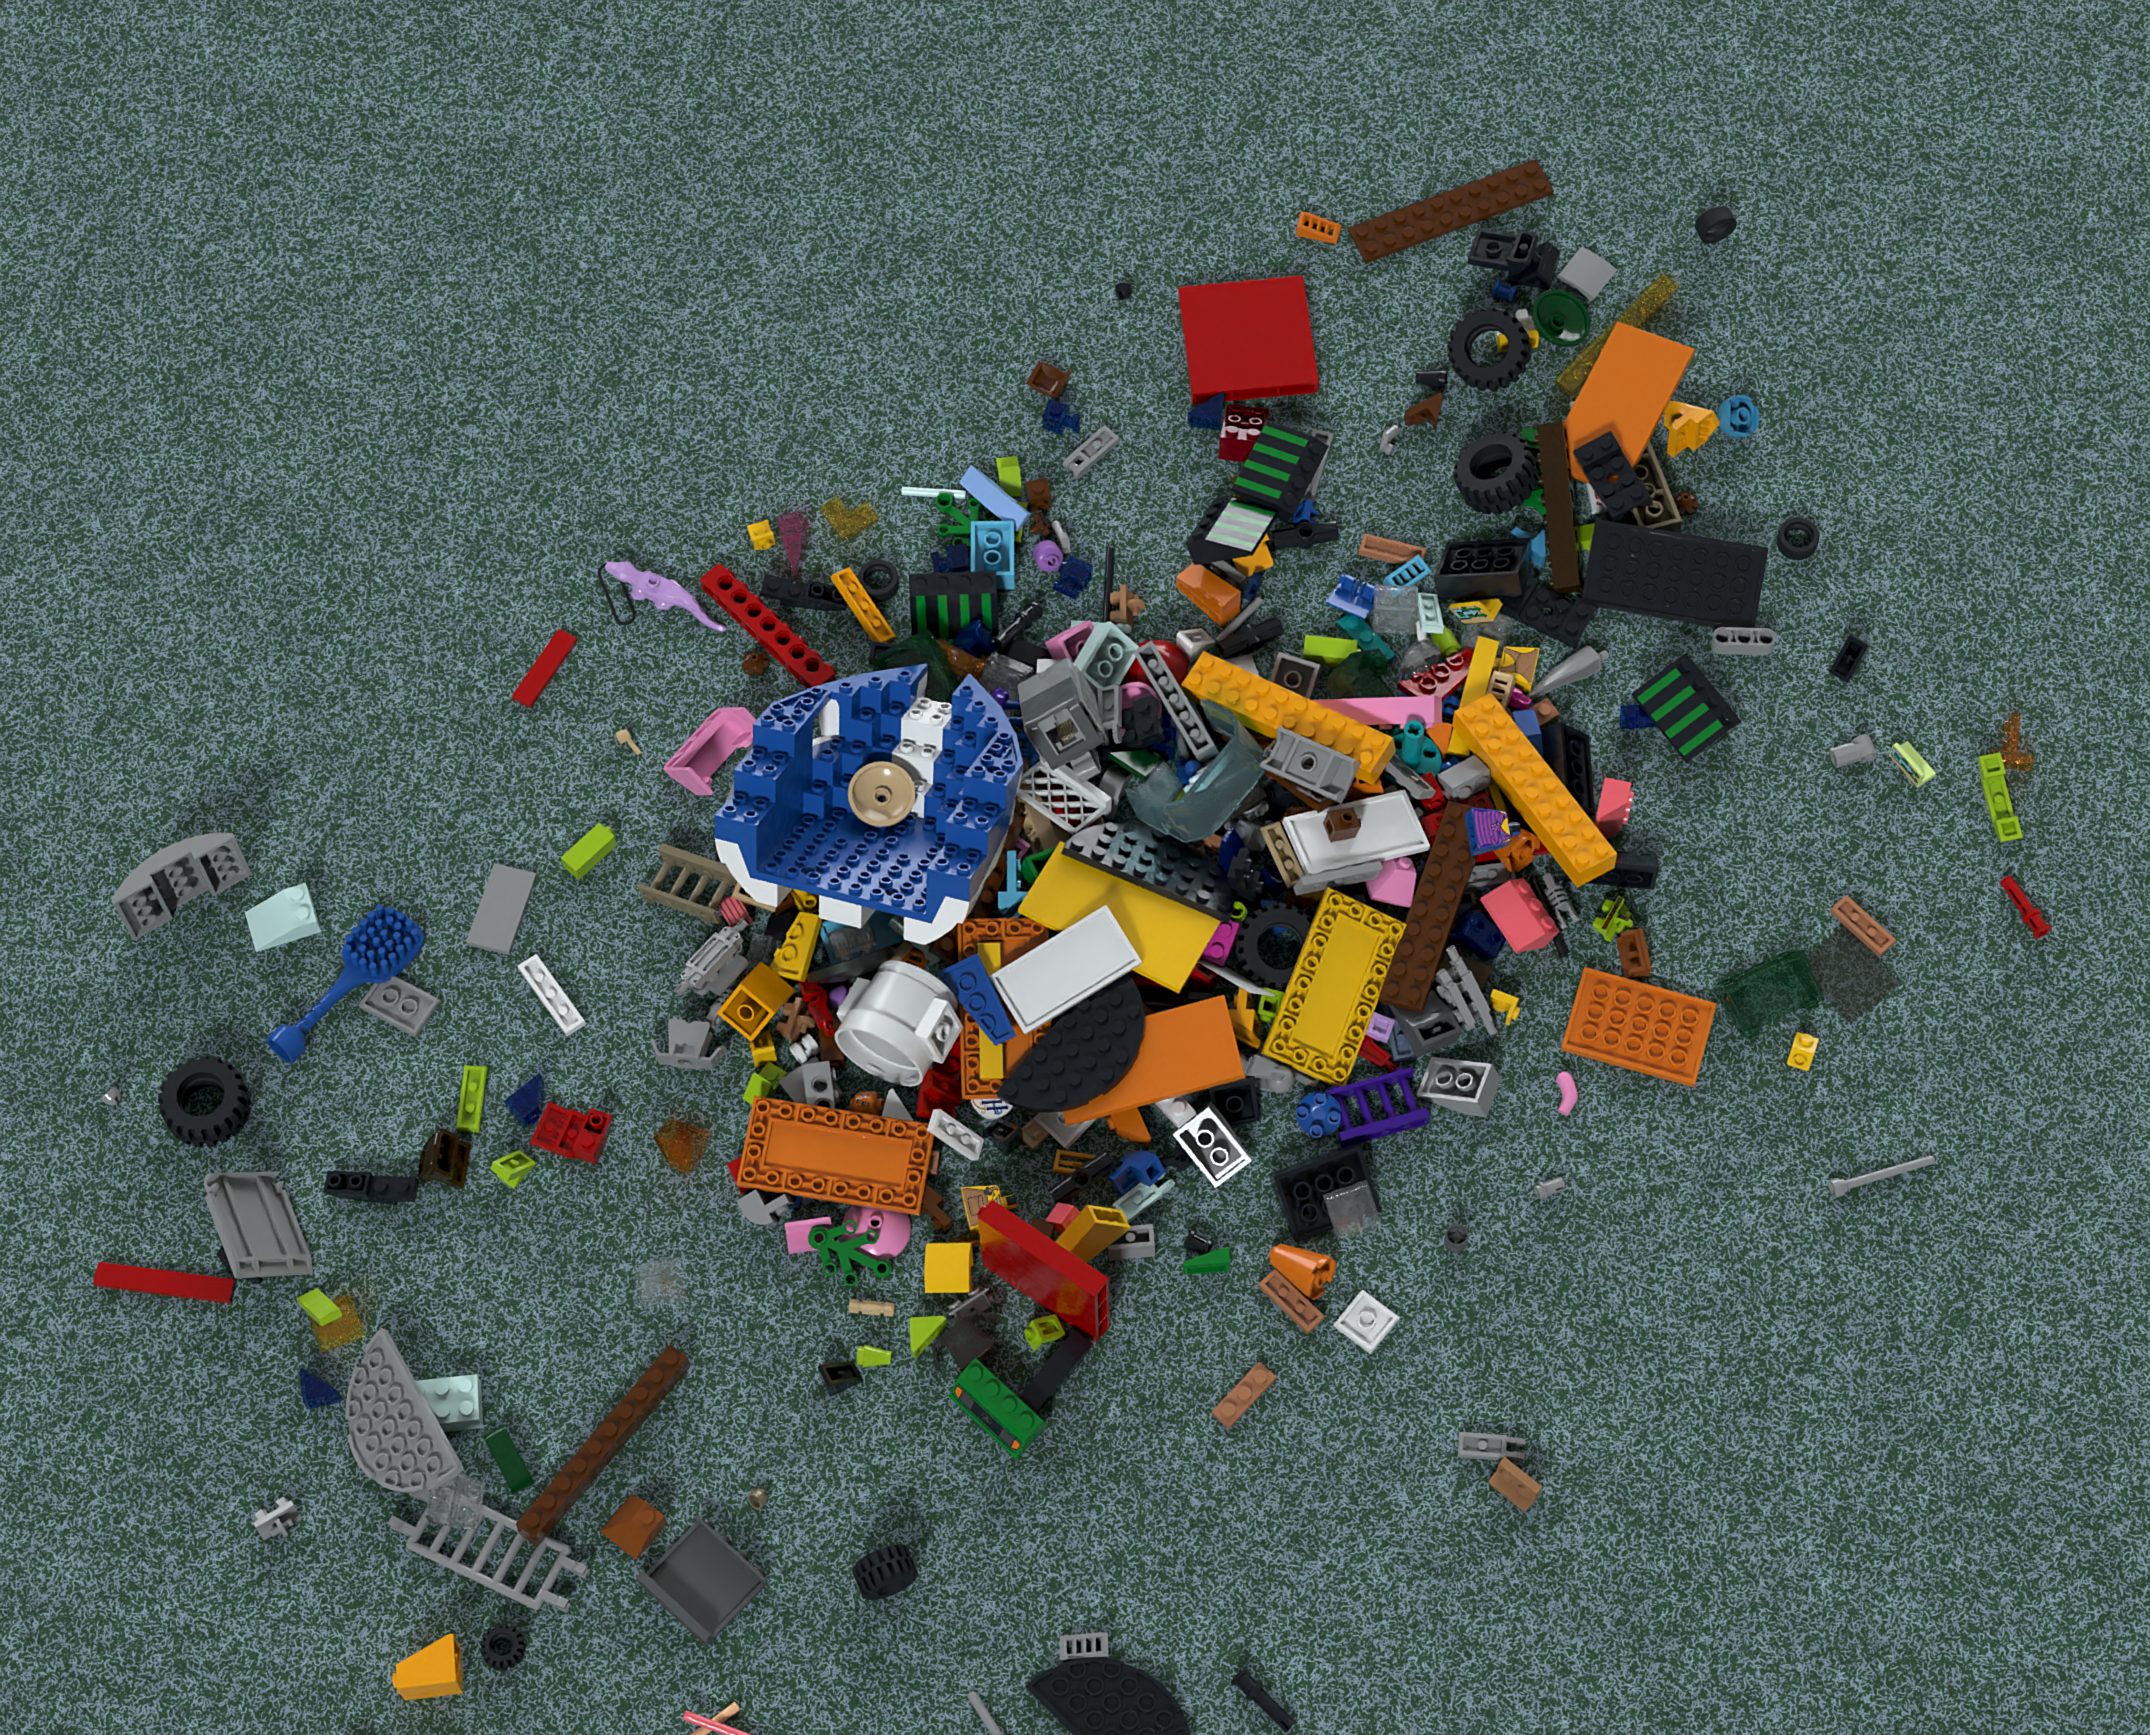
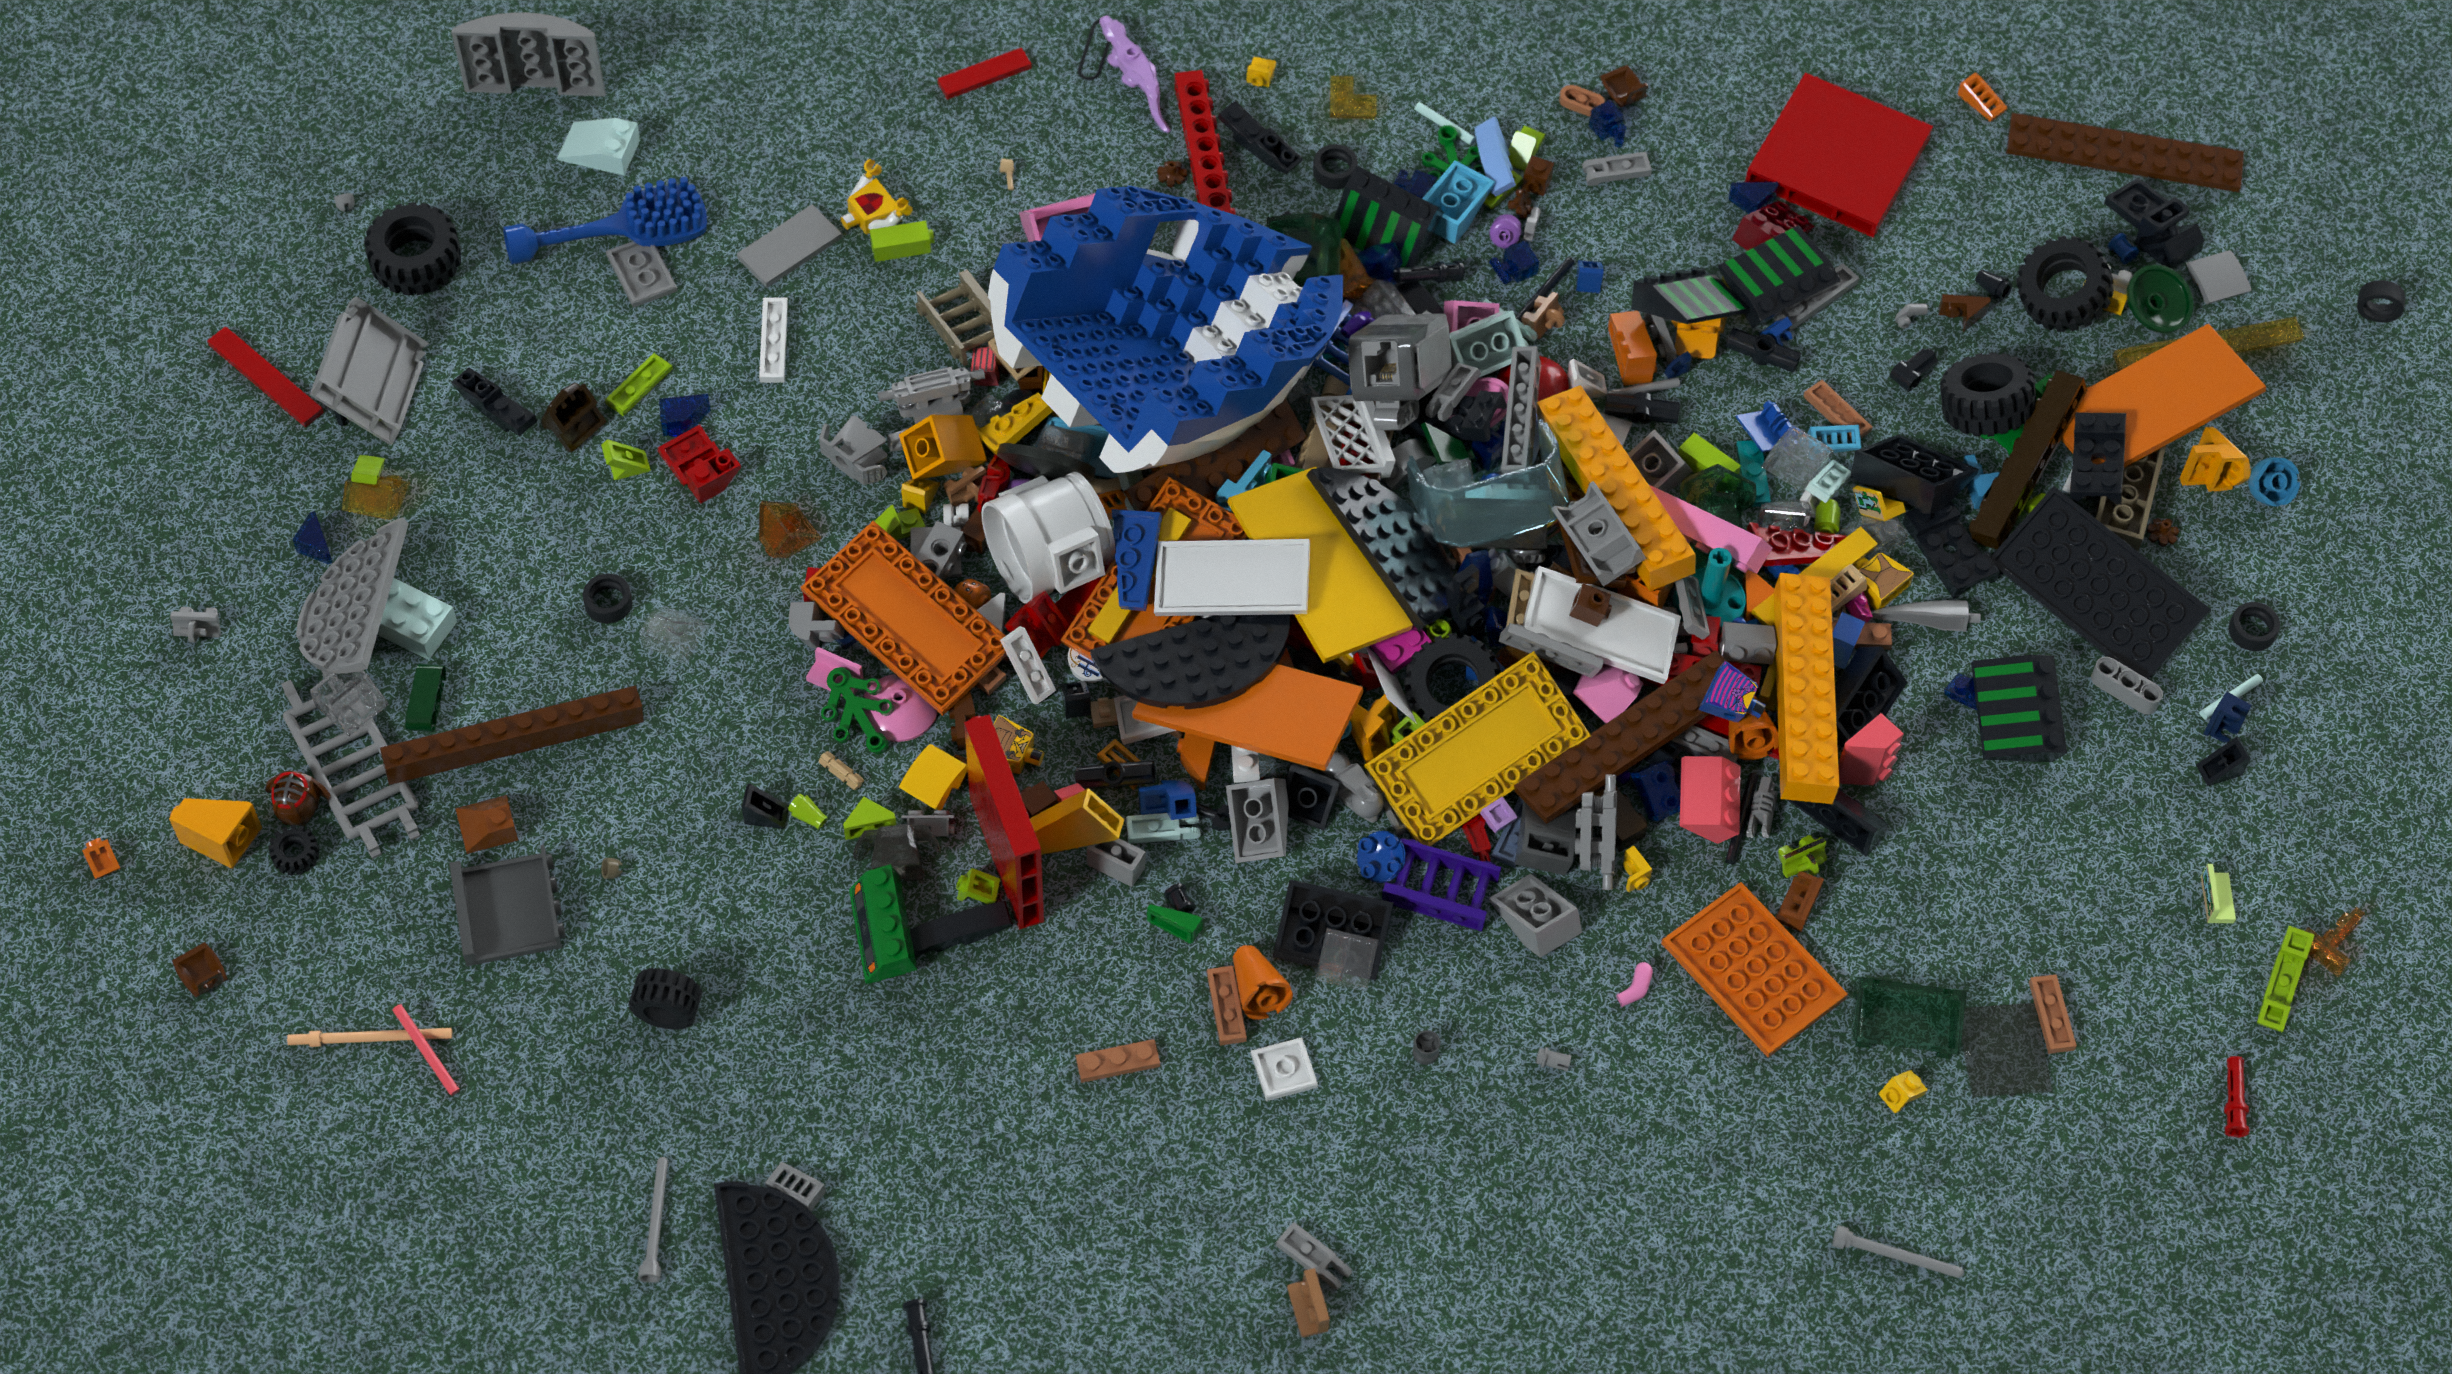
camera: 30 degrees right, 5 degrees down
clear pink slope [776,510,810,580] -> none
light orange tile [831,567,896,643] -> none
tan dish [848,762,915,827] -> none
black hinge [1115,283,1132,300] -> none
light grey piece [1829,734,1878,768] -> none
none -> reddish brown piece [265,771,331,827]
none -> black tyre [582,573,633,624]
none -> torso [841,159,912,234]
none -> nougat plate [1559,85,1605,117]
none -> blue slope [1576,260,1604,293]
none -> black piece [1889,348,1938,392]
none -> light aqua bar [2199,674,2263,720]
none -> dark blue hinge [2203,691,2252,743]

